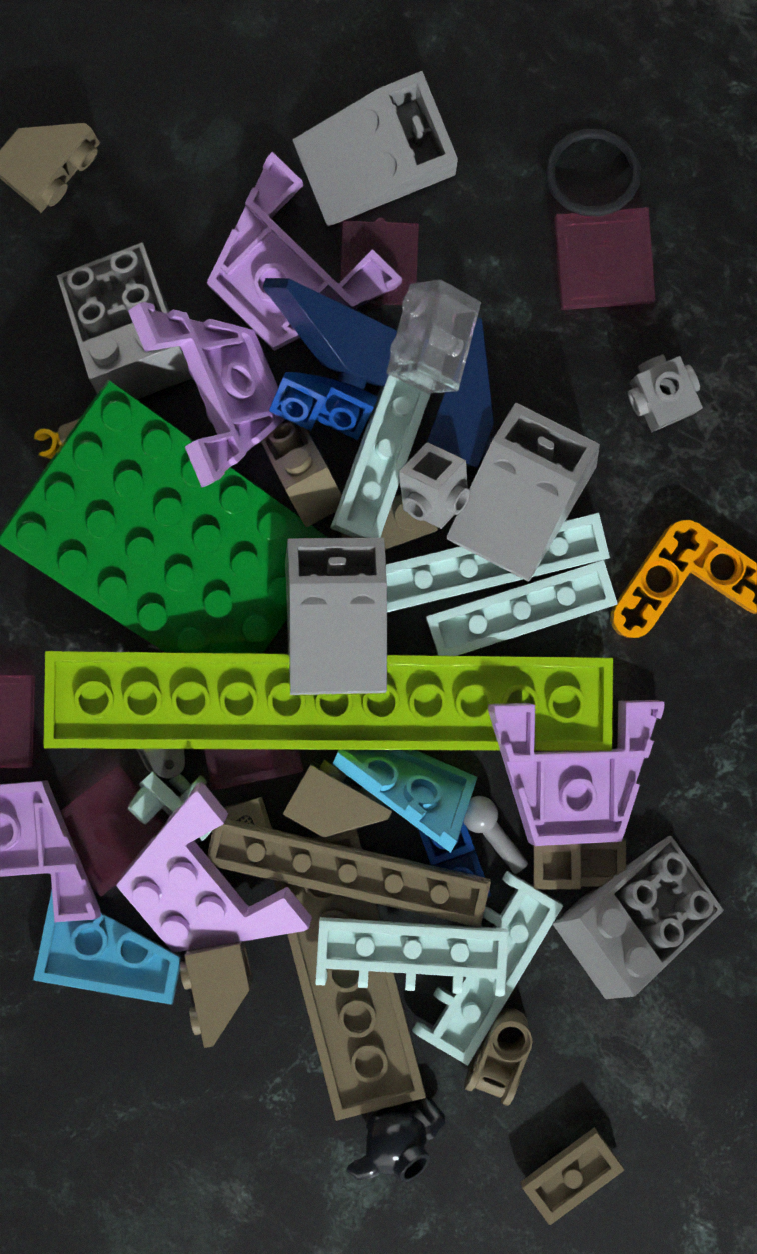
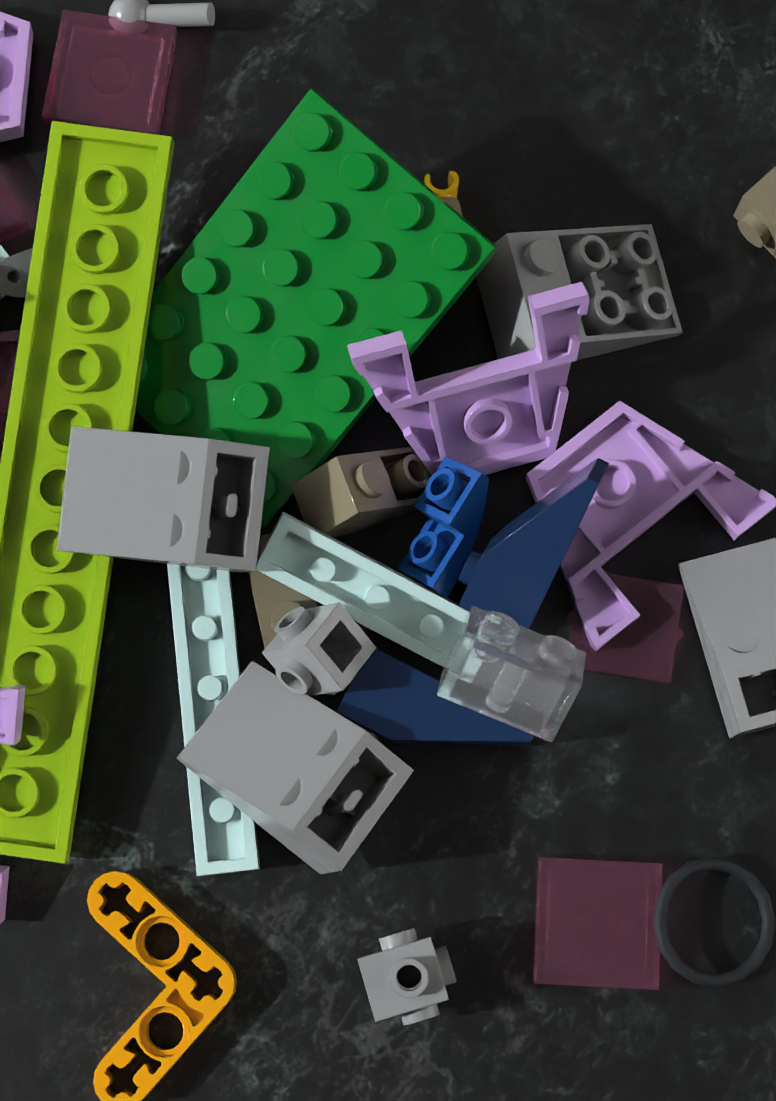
camera: 100 degrees right, 10 degrees down
light aqua plate [426,560,618,656] -> none

